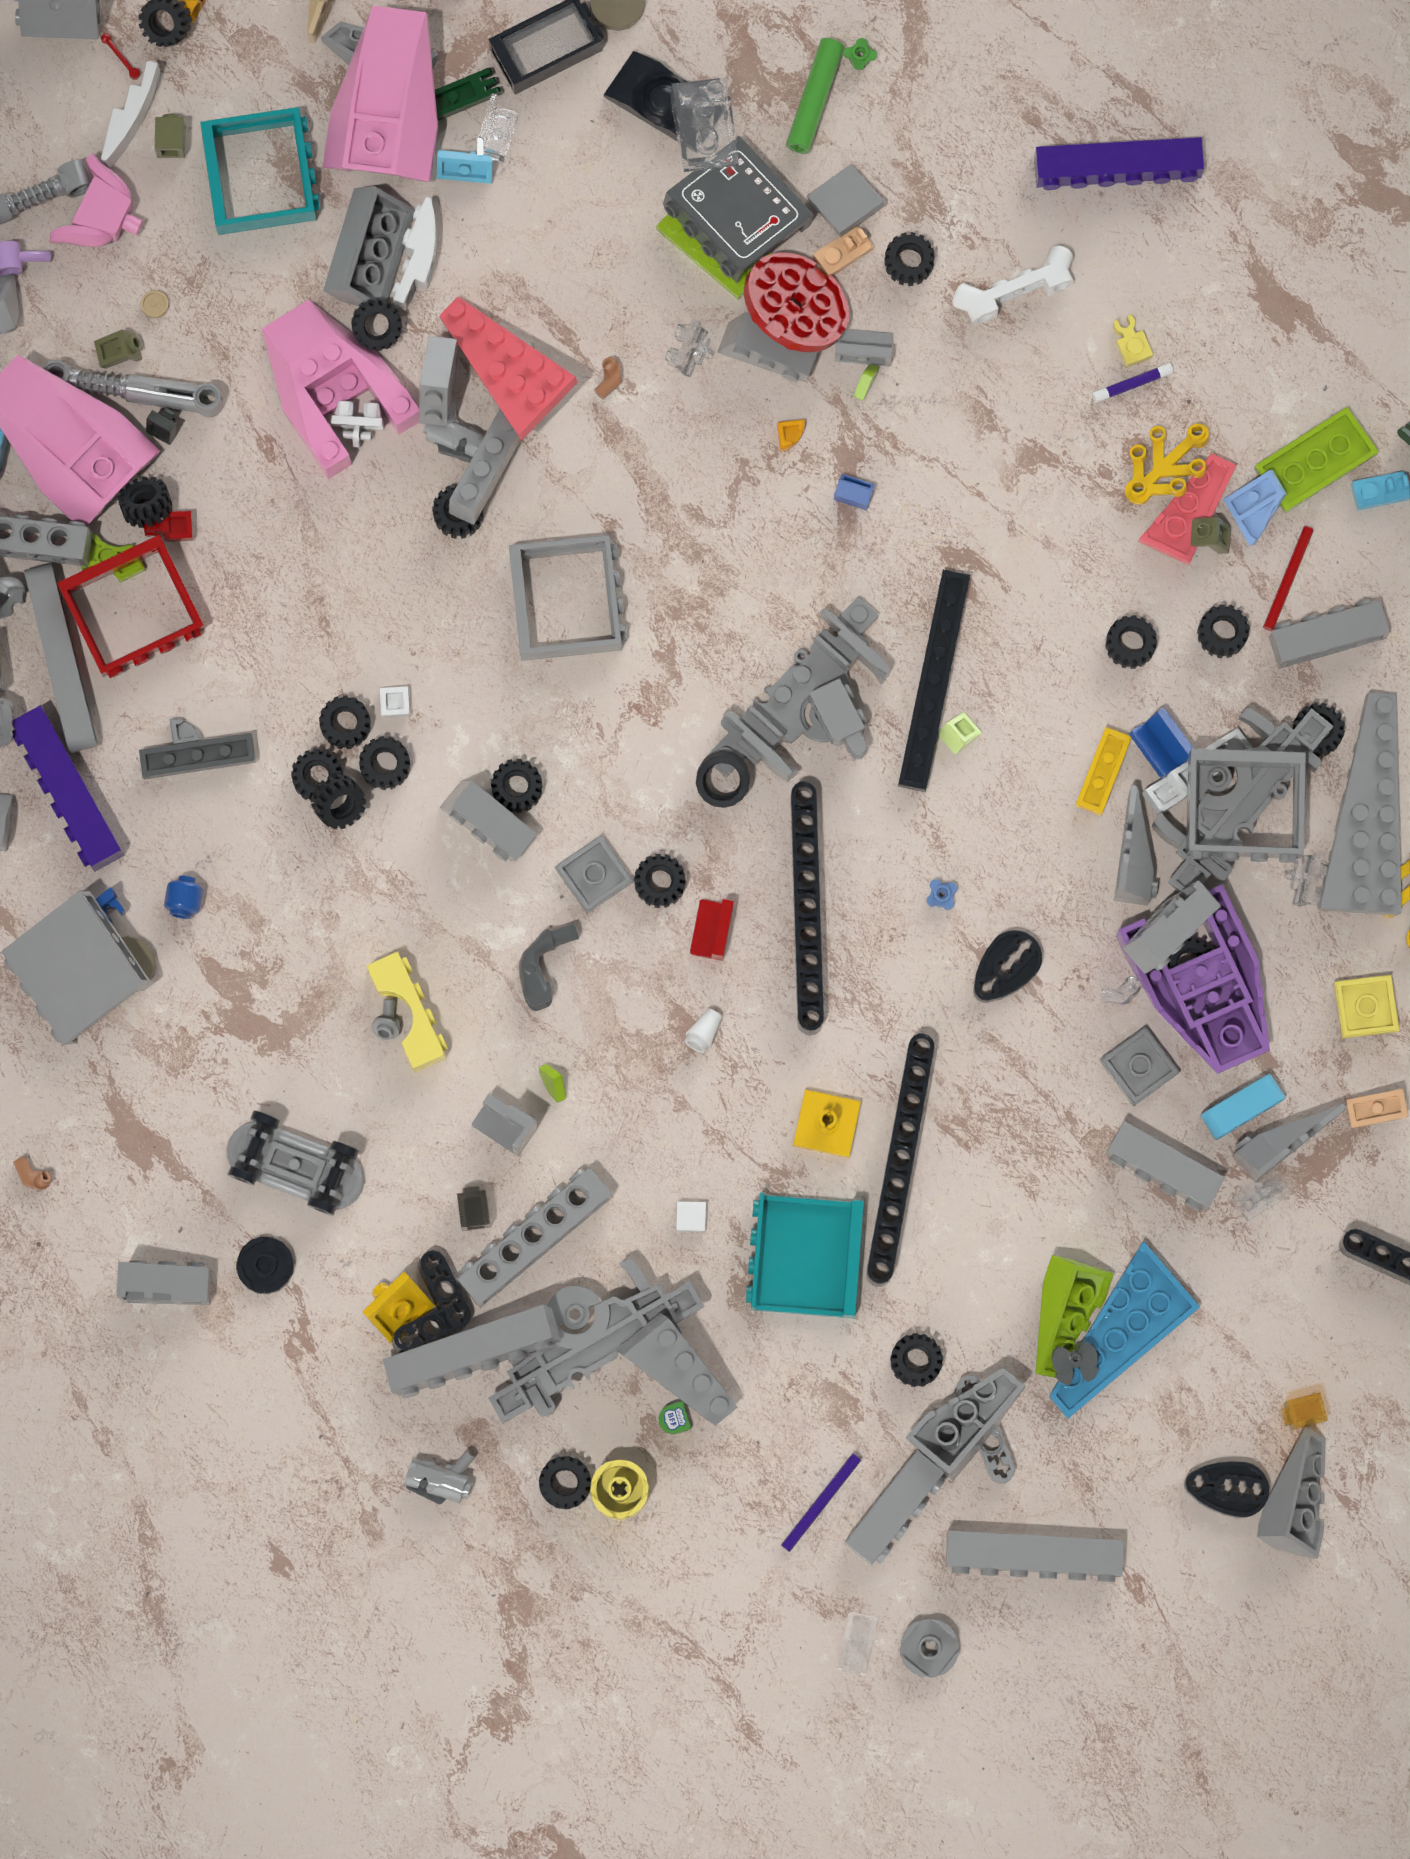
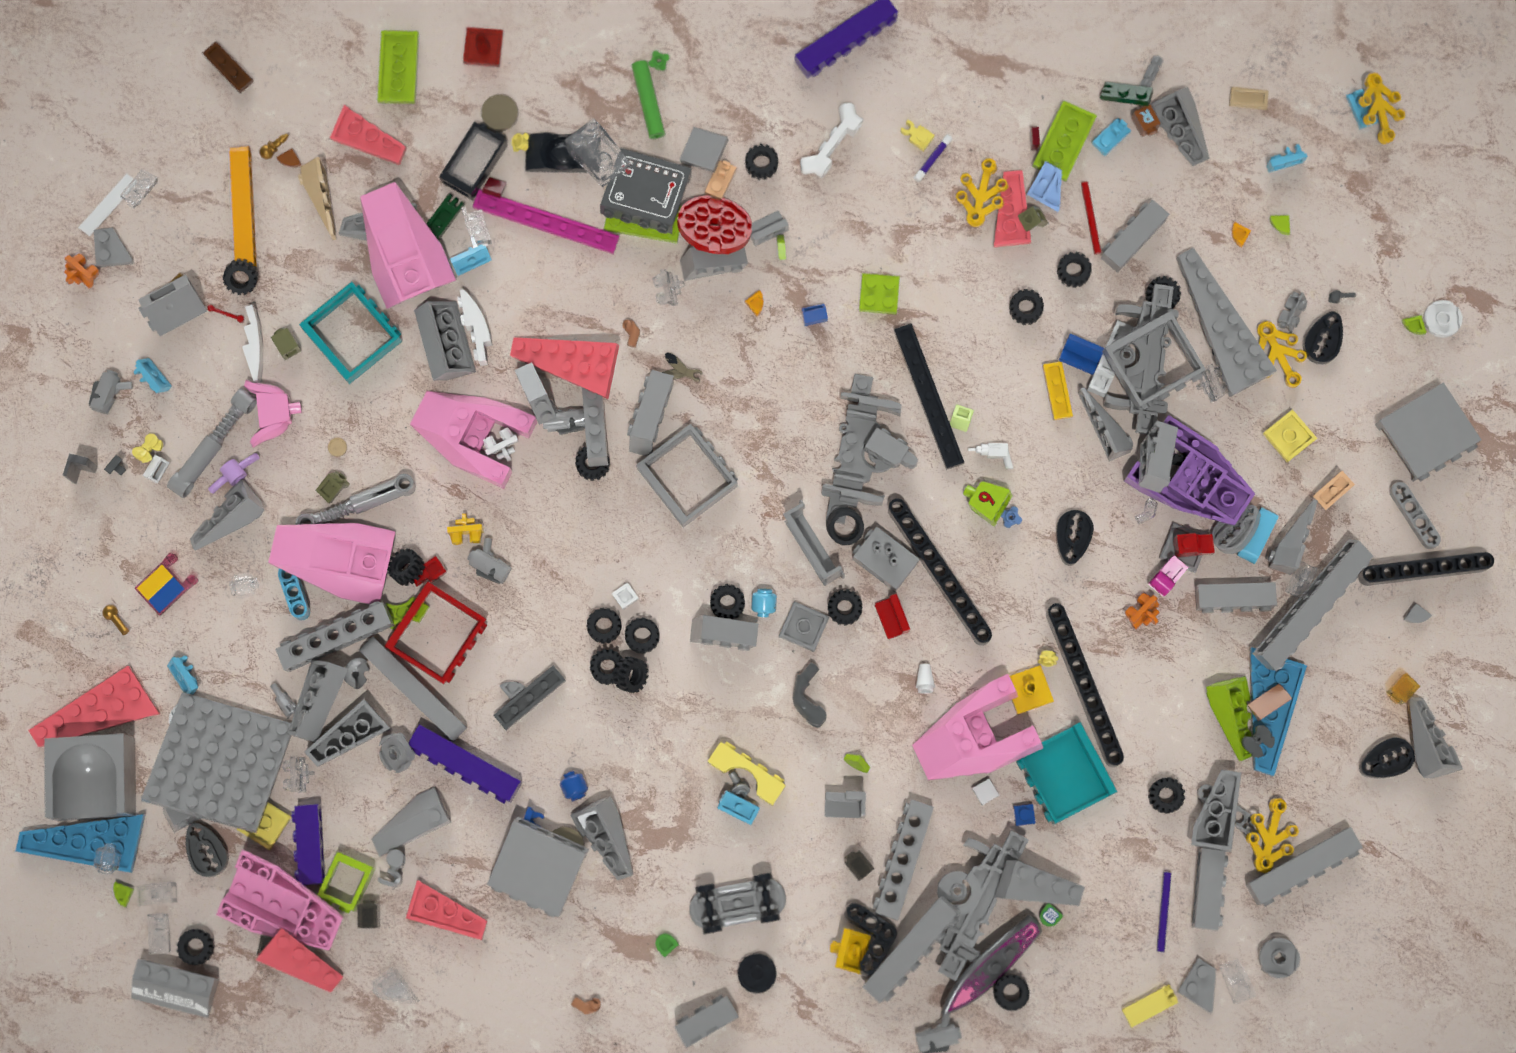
camera: 30 degrees left, 0 degrees up
pearl dark grey tile [146,407,176,445] -> none
black tyre [351,298,402,351] -> none
light yellow brick [590,1460,649,1521] -> none
none -> yellow hips [447,513,484,545]
none -> light grey piece [467,538,512,584]
none -> dark pink tile [472,190,620,255]
none -> dark red tile [482,177,507,198]
none -> light yellow plate [511,133,529,152]
none -> light grey wedge [571,796,633,880]
none -> light grey wedge [627,370,674,457]
none -> bright green tile [655,934,679,958]
none -> dark tan piece [662,353,703,382]
none -> medium azure plate [717,791,760,825]
none -> medium azure head [751,589,777,617]
none -> light grey piece [783,500,845,586]
none -> light grey piece [852,527,920,592]
none -> lime plate [859,273,900,315]
none -> bright pink wedge [912,674,1043,781]
none -> flat silver piece [941,915,1042,1015]
none -> lime torso [963,481,1013,527]
none -> white piece [968,443,1014,469]
none -> blue plate [1013,804,1036,826]
none -> dark red tile [1030,127,1040,151]
none -> light yellow plate [1038,651,1058,667]
none -> light yellow hinge [1121,985,1179,1028]
none -> orange hips [1125,593,1160,630]
none -> plate [1148,555,1189,597]
none -> red arch [1173,533,1215,558]
none -> light grey wing [1178,958,1216,1013]
none -> light grey piece [1212,505,1261,554]
none -> yellow plant [1246,798,1299,873]
none -> nougat slope [1247,684,1292,721]
none -> light grey brick [1252,539,1373,671]
none -> light grey tile [1404,604,1432,623]

